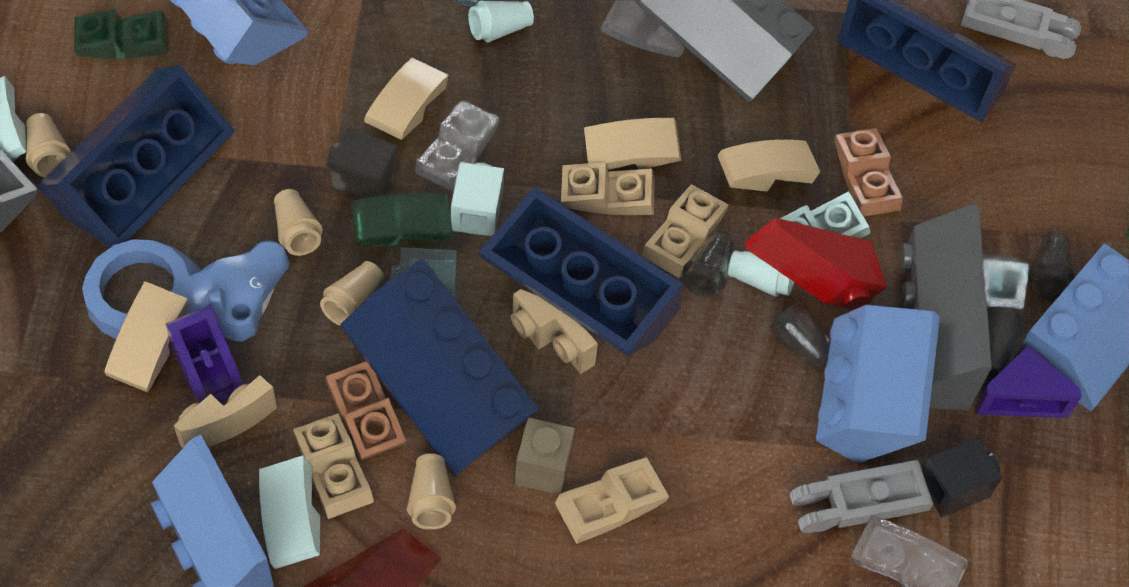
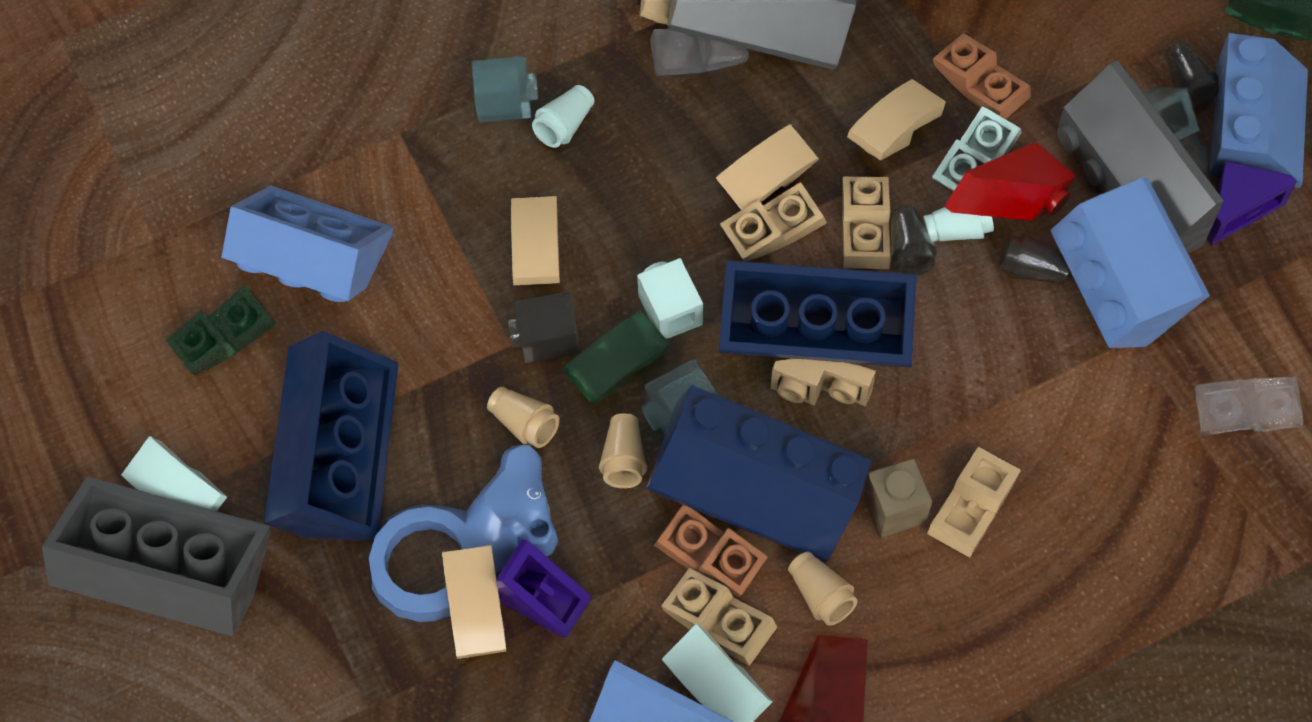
camera: 25 degrees left, 5 degrees up
tan cone [26,113,71,177] -> none
tan slope [174,375,277,448] -> none
clear slope [415,100,500,192] -> none
light grey hinge [790,460,933,534] -> none
black brick [922,437,1002,518] -> none

